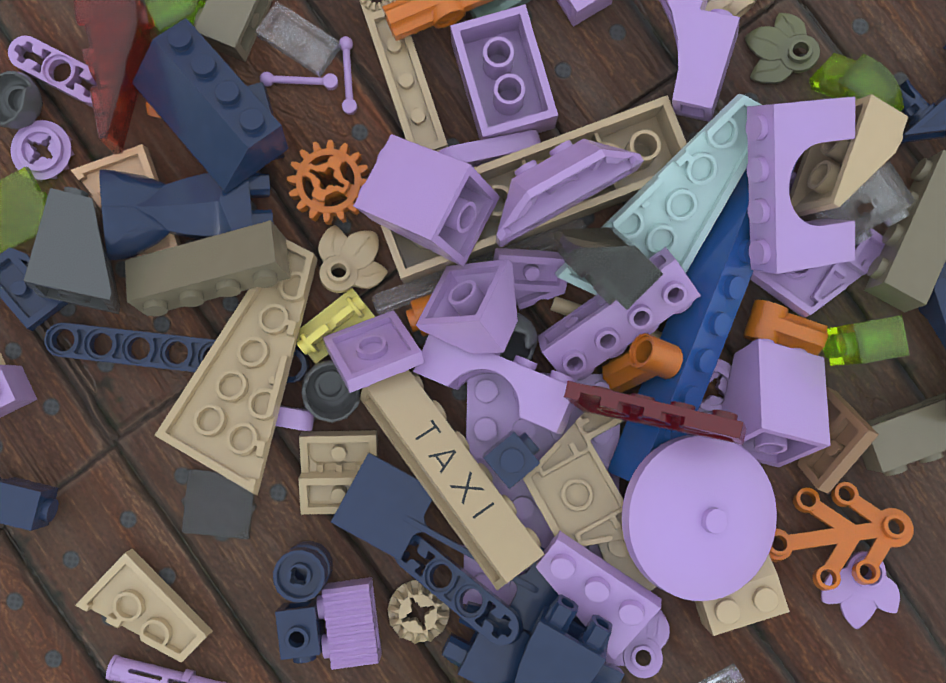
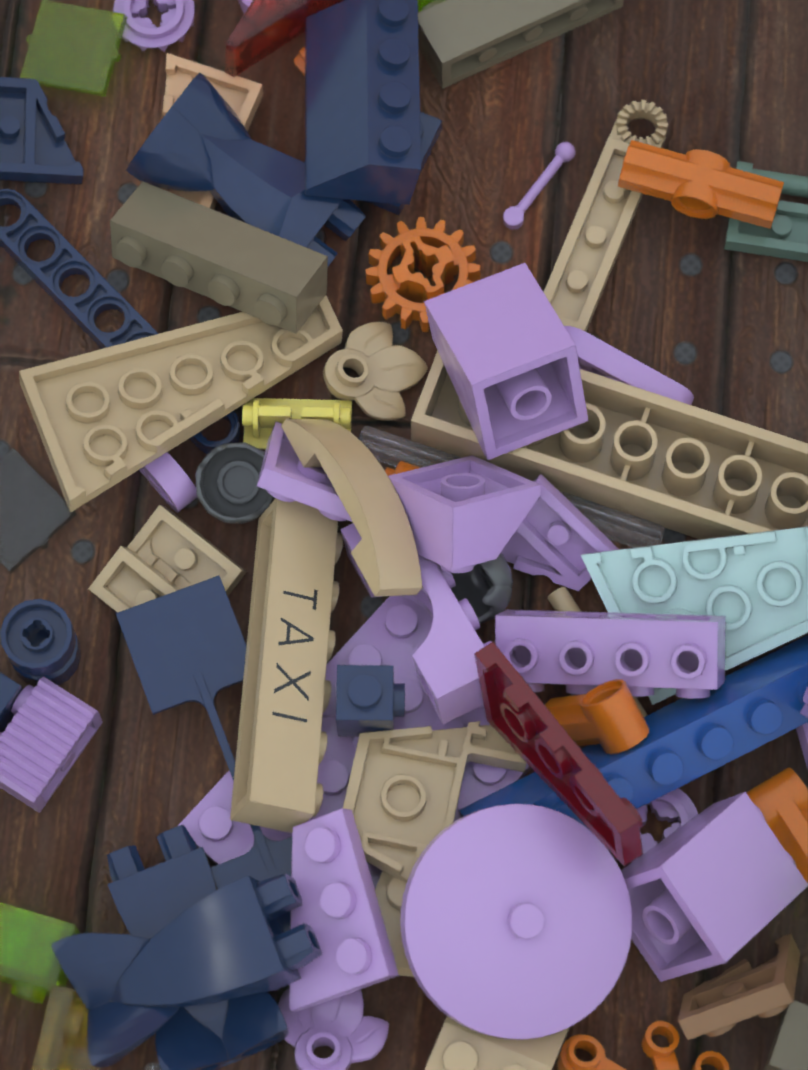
camera: 40 degrees right, 15 degrees down
dark grey slope [24,187,121,314] -> none
clear plate [255,1,341,78] -> none
lavender hinge [259,71,338,90] -> none
tan gear [387,580,449,644] -> none
dark blue beam [395,535,523,646] -> none
lavender brick [450,4,558,140] -> none
lavender wedge [496,139,644,248] -> none
clear smoke slope [553,227,663,310] -> none
none -> tan slope [281,419,422,597]

